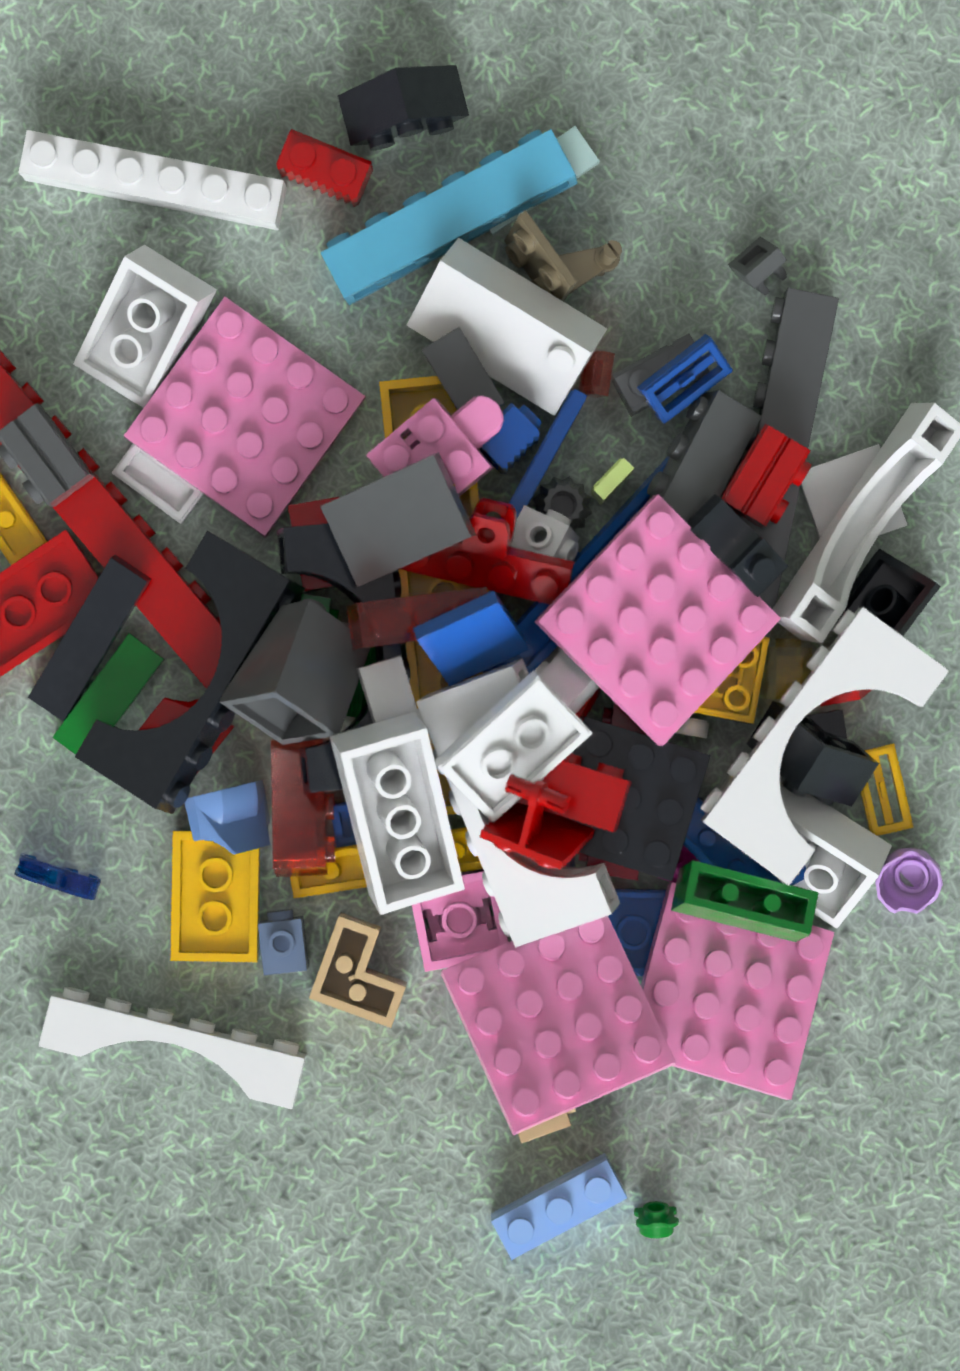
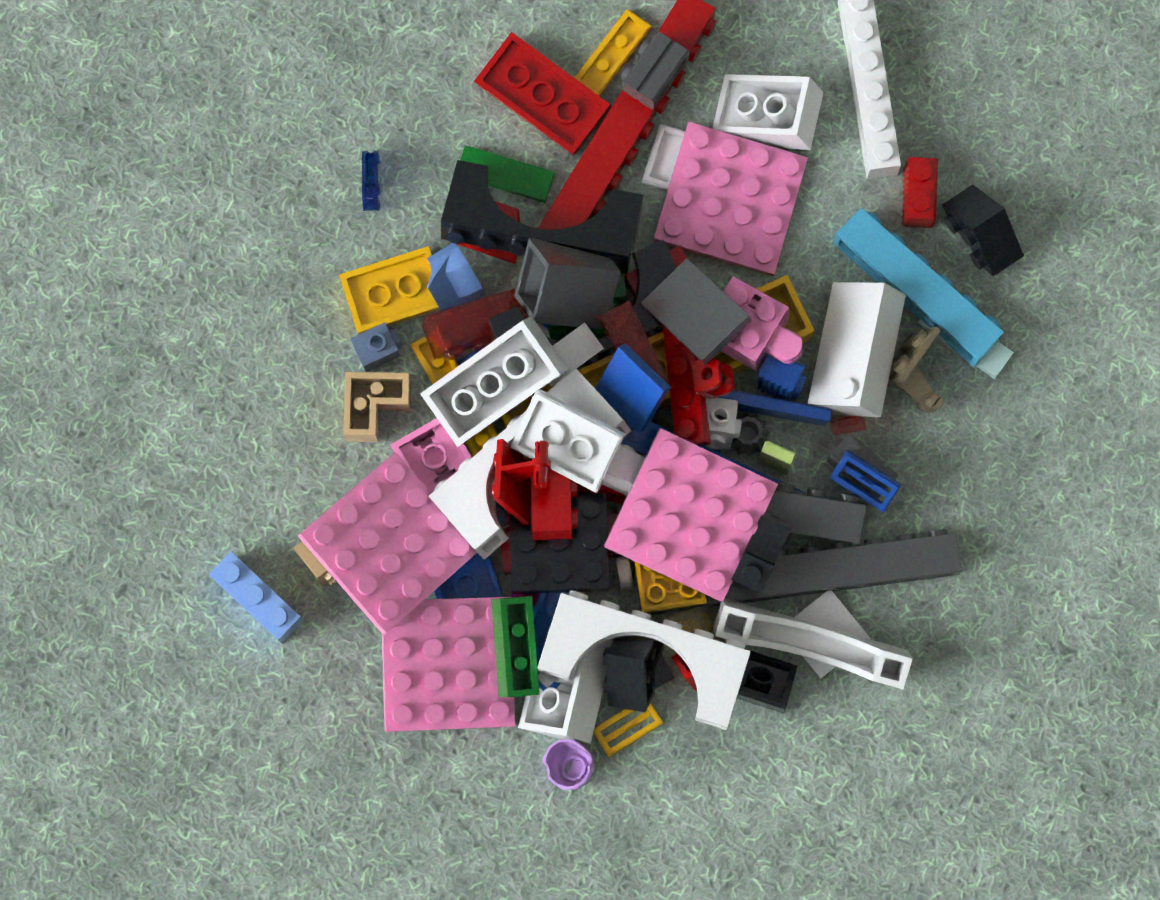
camera: 75 degrees right, 10 degrees down
black tile [28,555,151,721] -> none
white arch [39,987,307,1109] -> none
dark grey tile [422,327,505,410] -> none
green plate [634,1201,679,1239] -> none
red brick [720,424,812,529] -> none
dark grey tile [728,236,787,295] -> none

